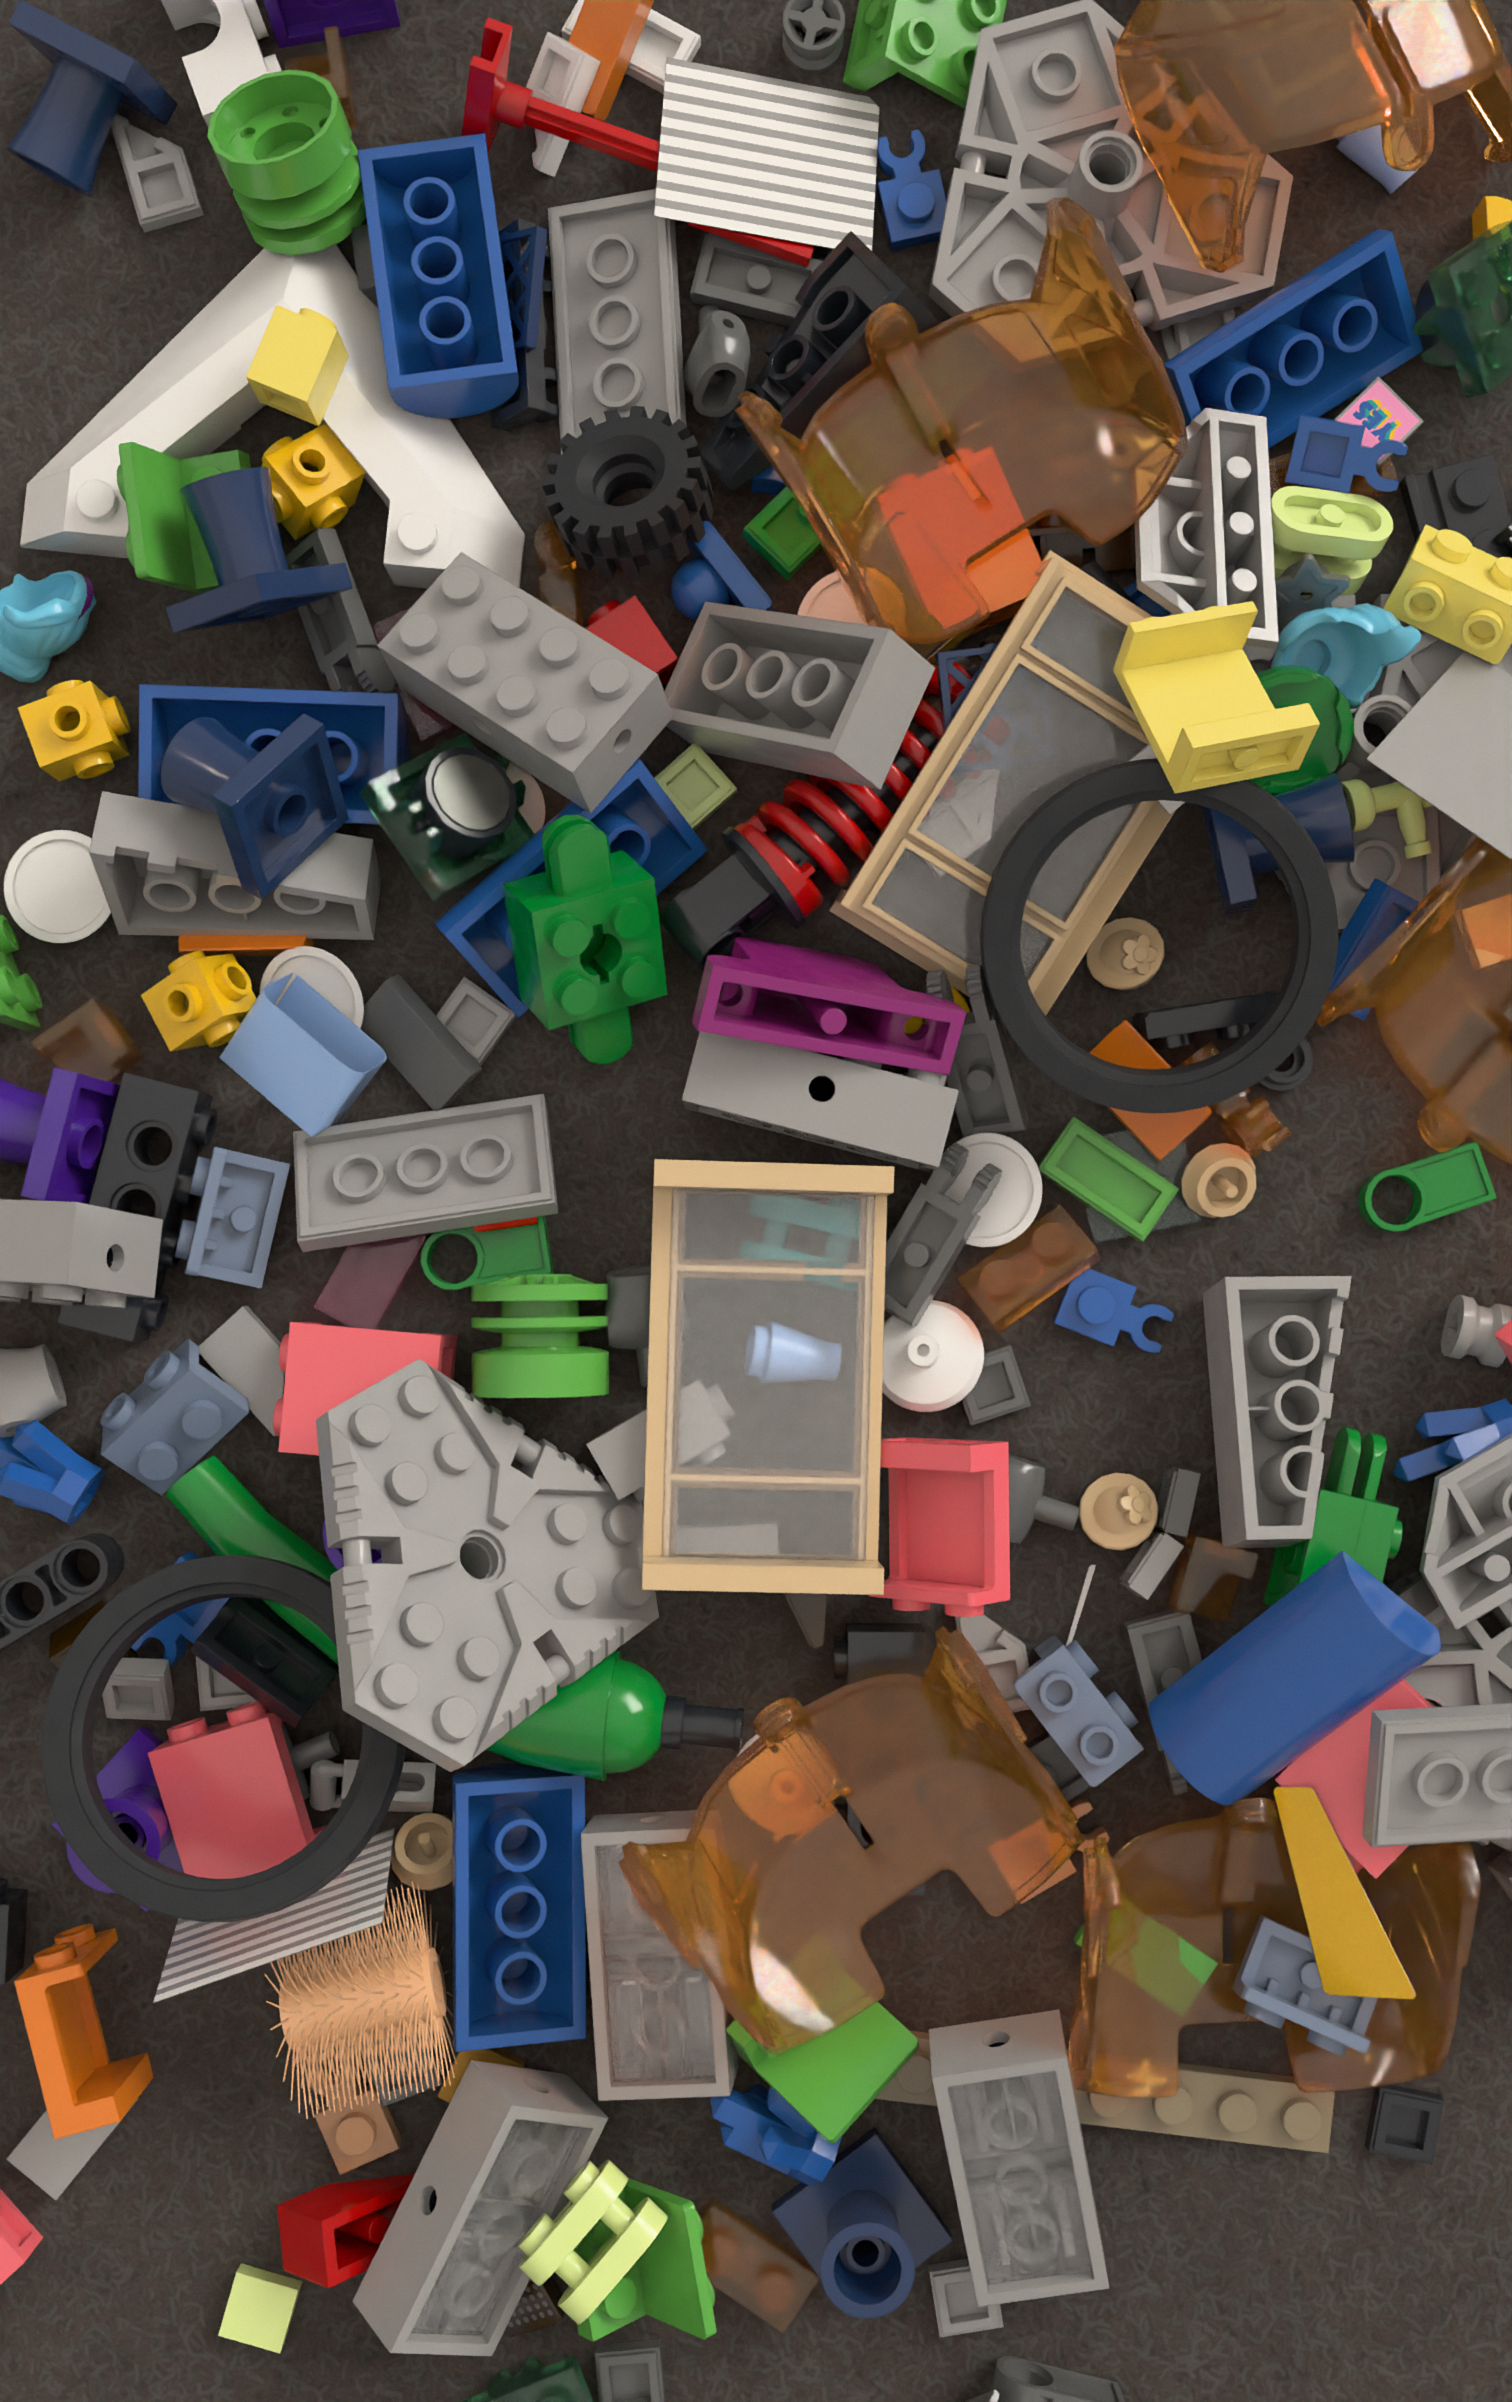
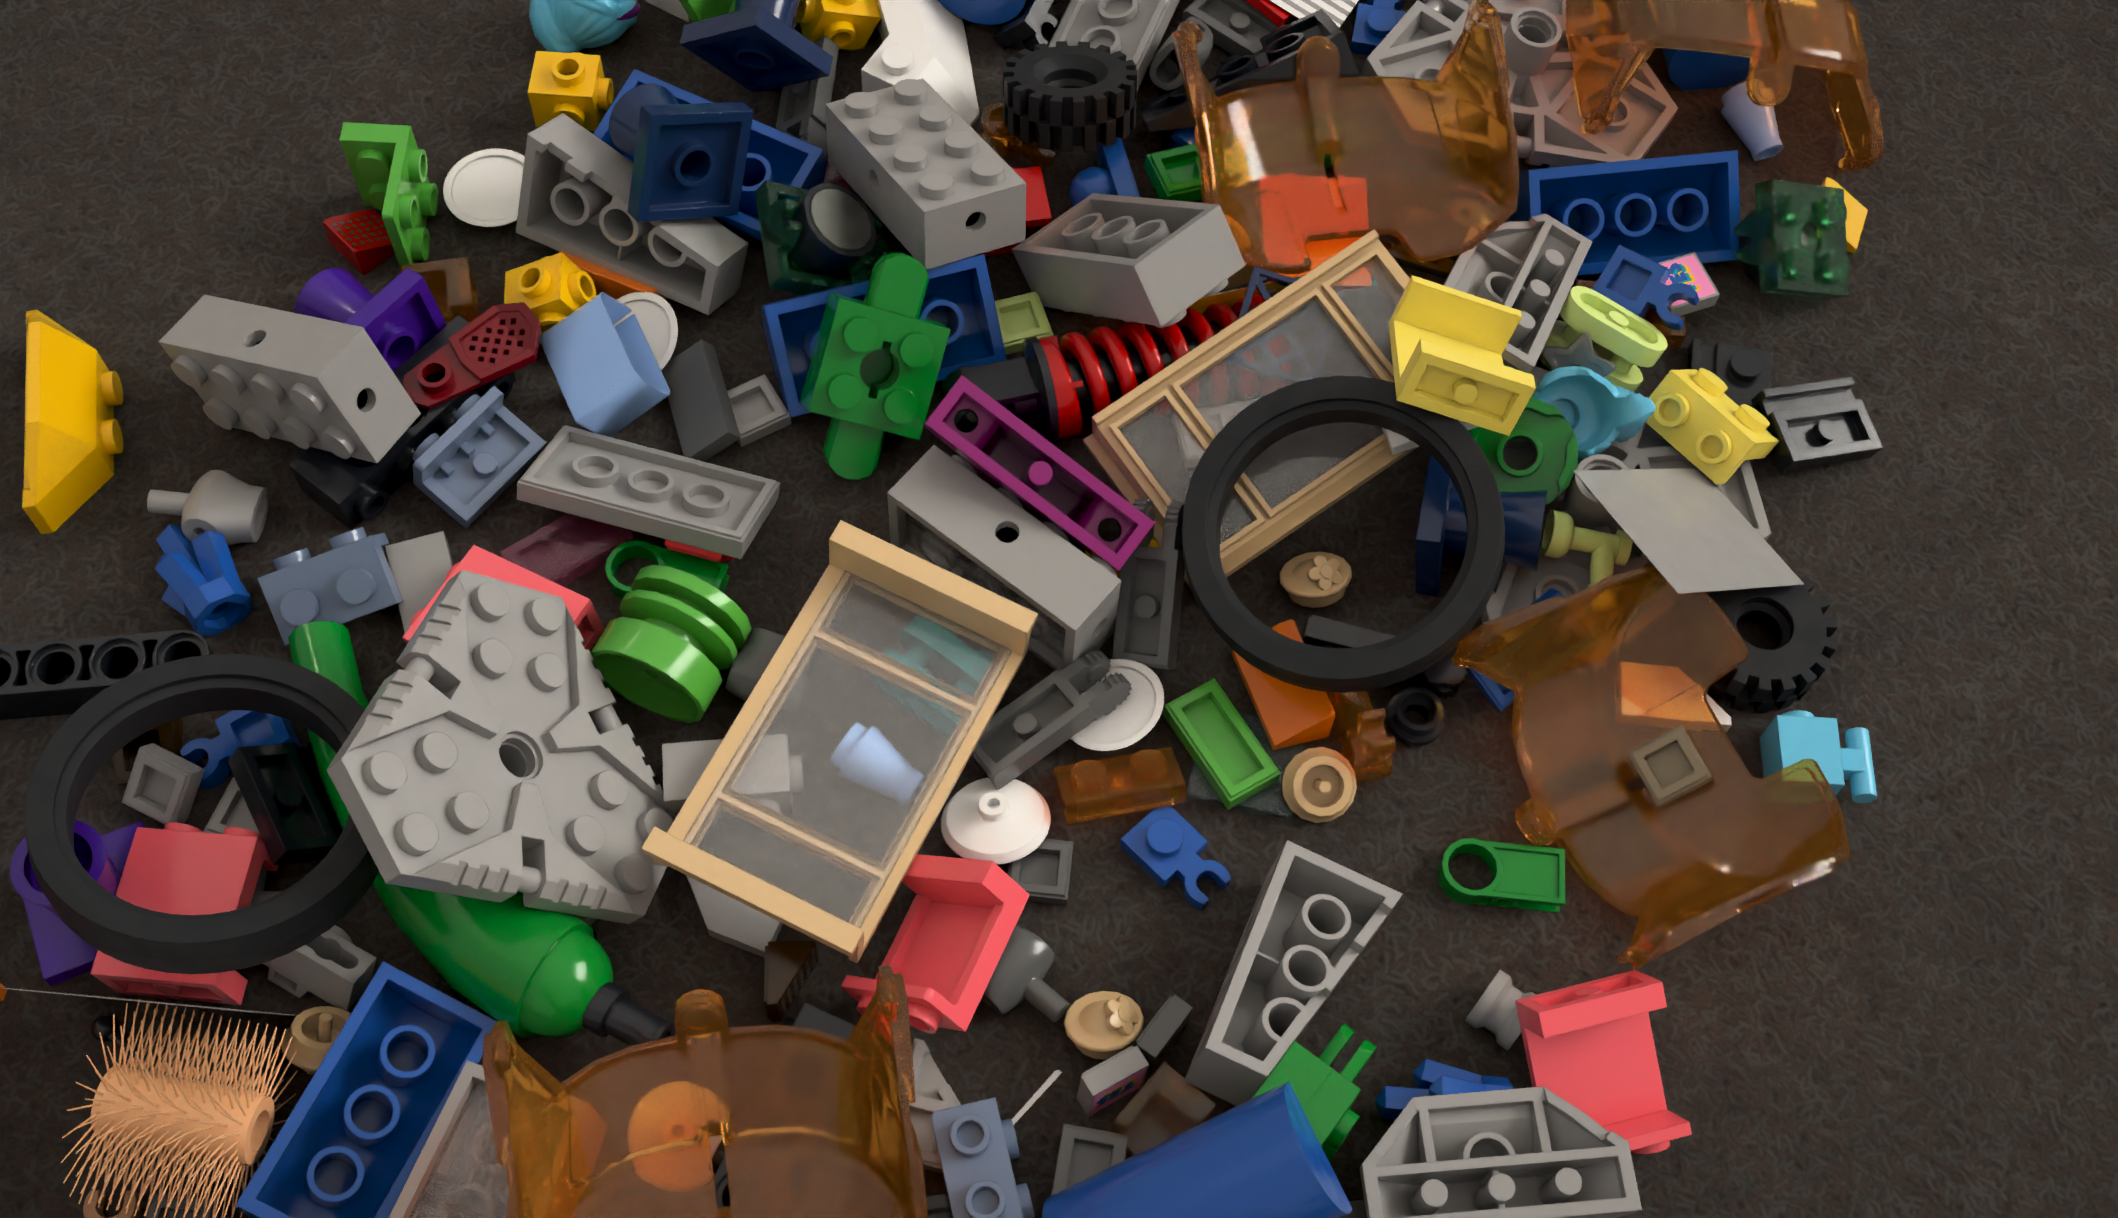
camera: 20 degrees right, 25 degrees down
none -> dark red piece [403,302,542,409]

